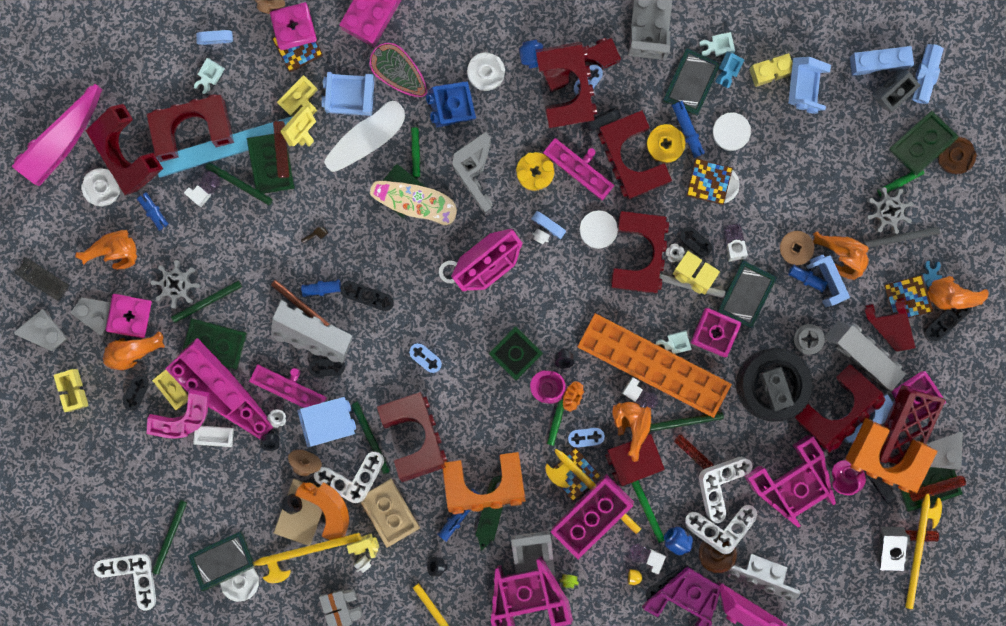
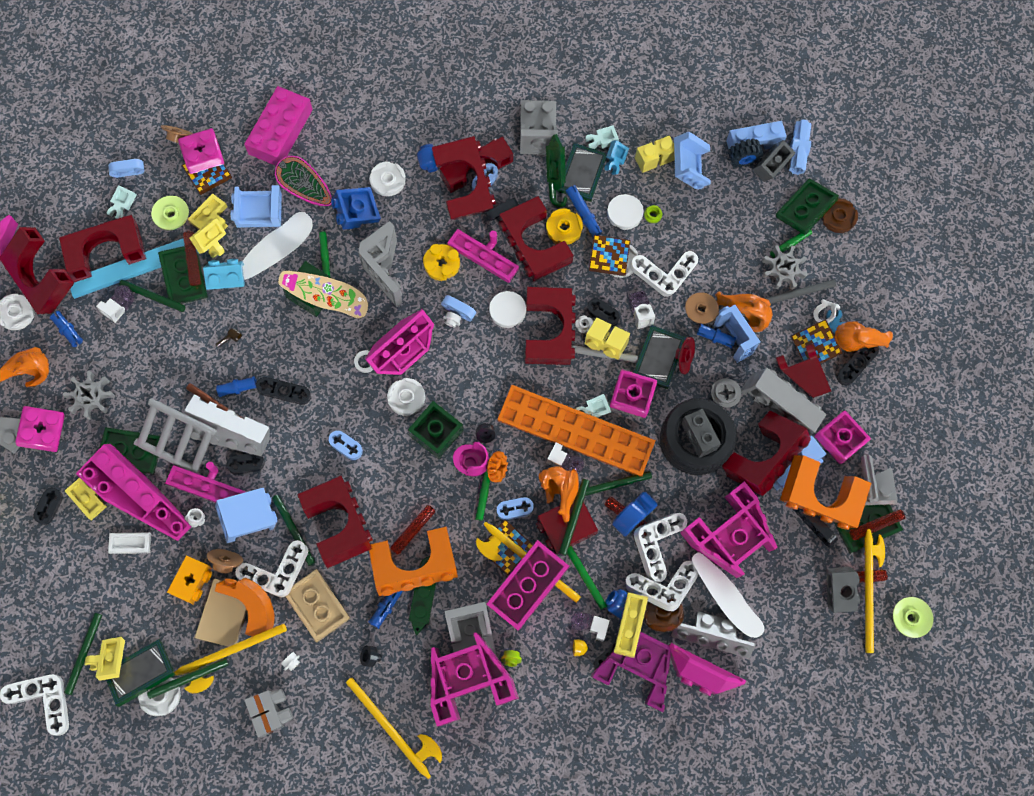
camera: 10 degrees left, 15 degrees down
orange hair [103,332,165,370] -> none
dark pink plate [146,389,210,439] -> none
dark green piece [171,280,242,323] -> none
black tile [260,431,280,451] -> none
black tile [282,494,302,515] -> none
light yellow bracket [347,533,379,558] -> none
dark pink helmet [832,460,866,495] -> none
dark red fence [879,385,946,464] -> none
none -> light yellow plate [85,637,125,681]
none -> light grey bar [134,398,217,475]
none -> dark green bar [147,658,229,699]
none -> yellowish green dish [151,196,189,230]
none -> light orange brick [167,555,212,605]
none -> medium azure bracket [203,259,245,290]
none -> white tile [387,378,426,416]
none -> clear red axle [390,505,435,555]
none -> dark green plate [546,134,567,208]
none -> dark green bar [558,479,590,556]
none -> blue animal [612,492,658,537]
none -> light yellow tile [614,592,648,658]
none -> white beam [630,251,698,297]
none -> lime plate [644,205,663,223]
none -> dark red dish [675,337,695,374]
none -> white sticker [692,552,764,638]
none -> black wheel [728,139,763,168]
none -> white piece [813,299,840,323]
none -> light grey axle [861,455,879,504]
none -> yellowish green dish [893,597,933,638]

